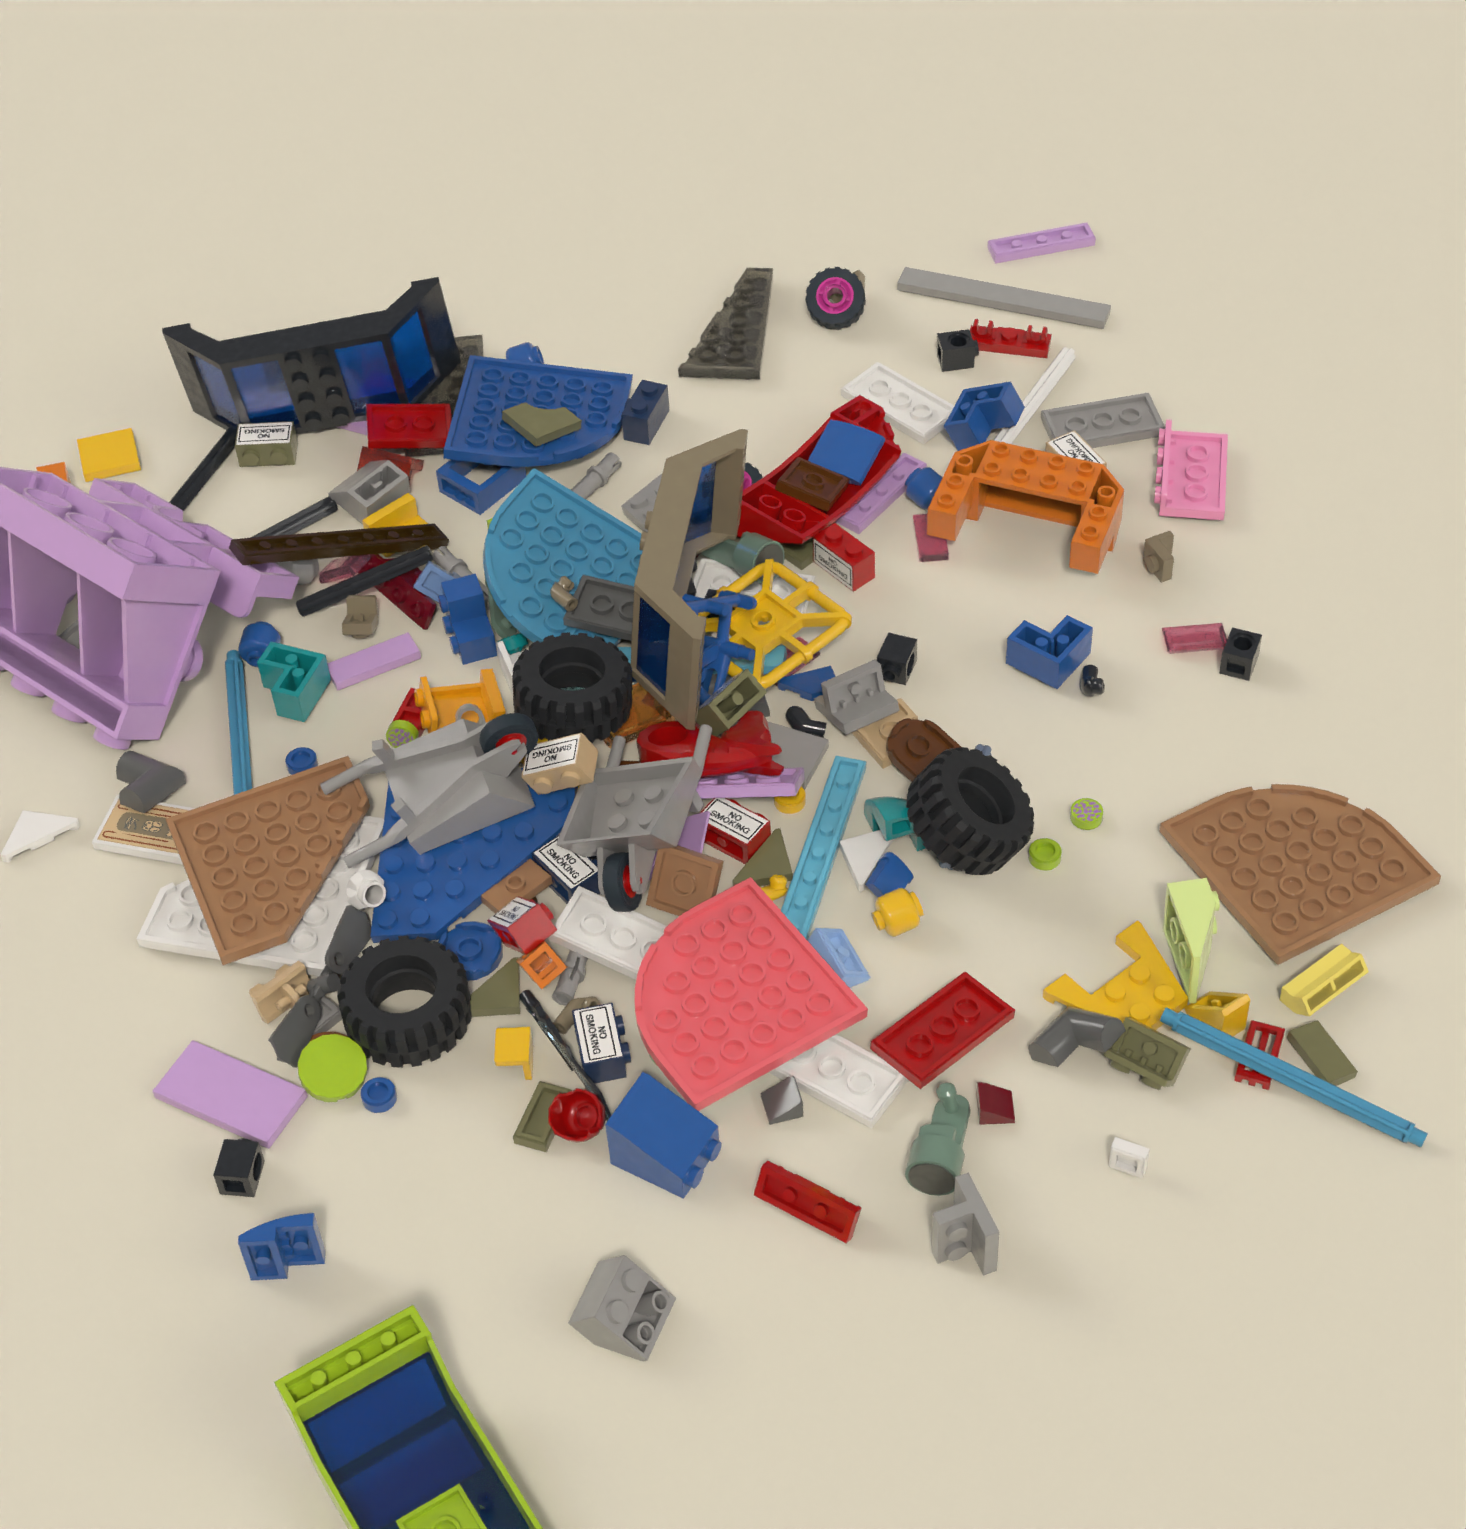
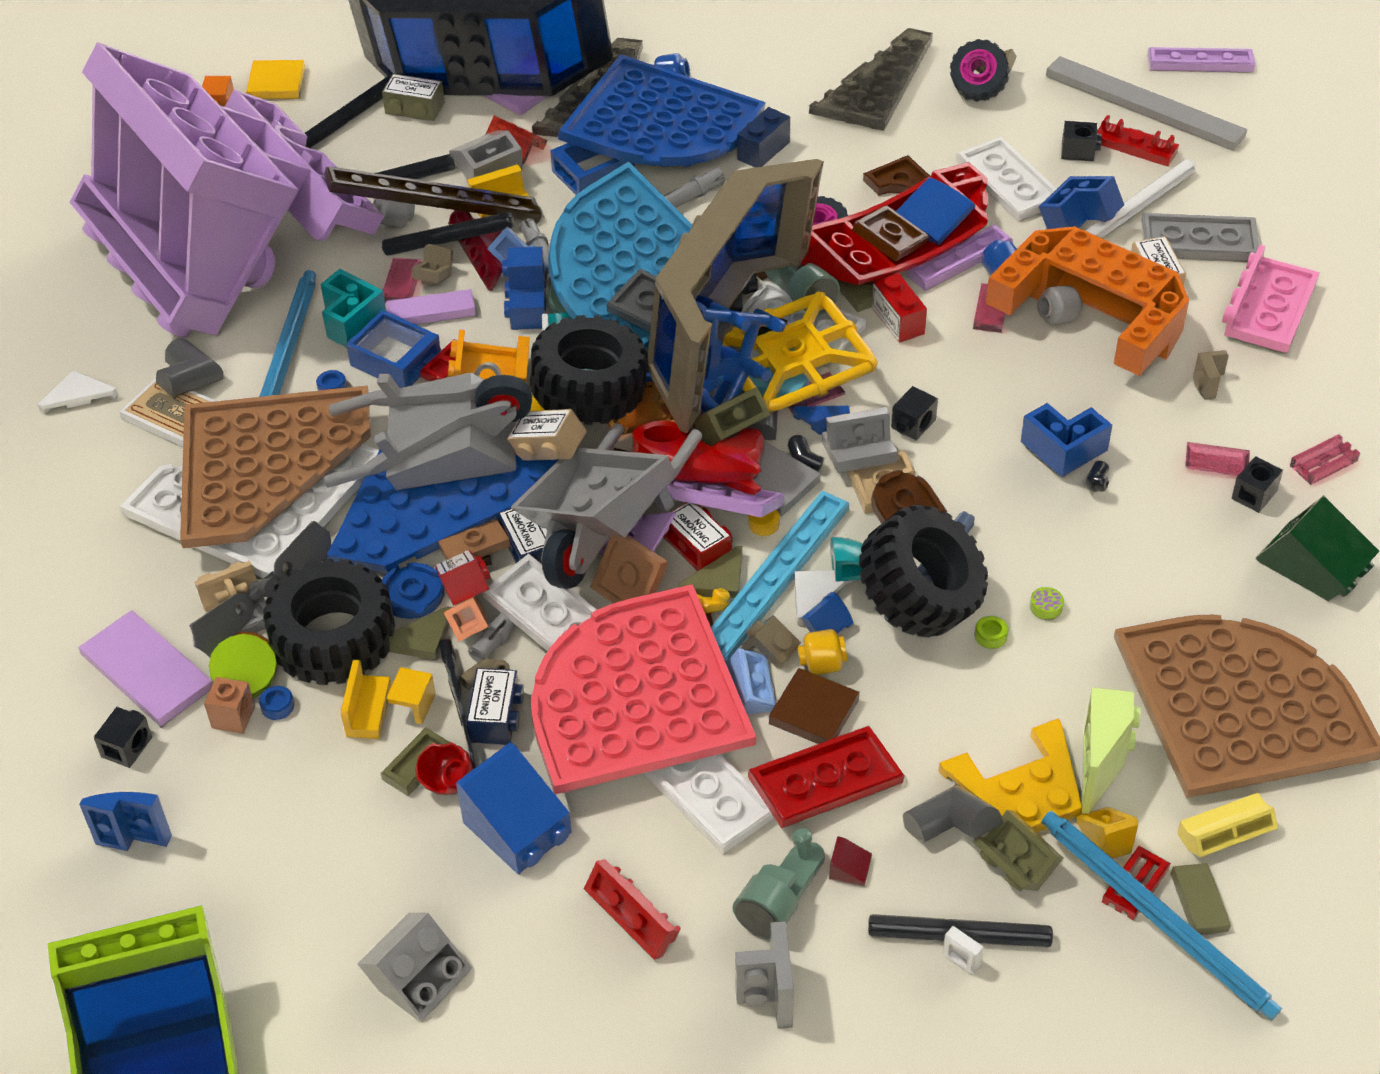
camera: 15 degrees right, 0 degrees up
blue head [238,621,281,667] -> none
clear pink tile [319,555,371,584] -> none
white rock [347,870,386,910] -> none
red tile [366,404,451,449] -> none
lime tile [386,720,419,748] -> none
olive tile [502,402,582,447] -> none
dark tan arm [550,576,578,612] -> none
dark grey slope [761,1076,804,1125] -> none
none -> nougat brick [204,677,255,733]
none -> yellow panel [341,660,391,739]
none -> blue window [346,310,441,388]
none -> clear pink tile [383,258,421,303]
none -> dark tan bracket [741,615,801,668]
none -> reddish brown tile [769,668,860,744]
none -> reddish brown tile [863,155,930,196]
none -> black axle [868,914,1053,947]
none -> light grey head [1037,285,1082,324]
none -> dark green slope [1255,495,1379,601]
none -> clear pink tile [1290,434,1360,485]

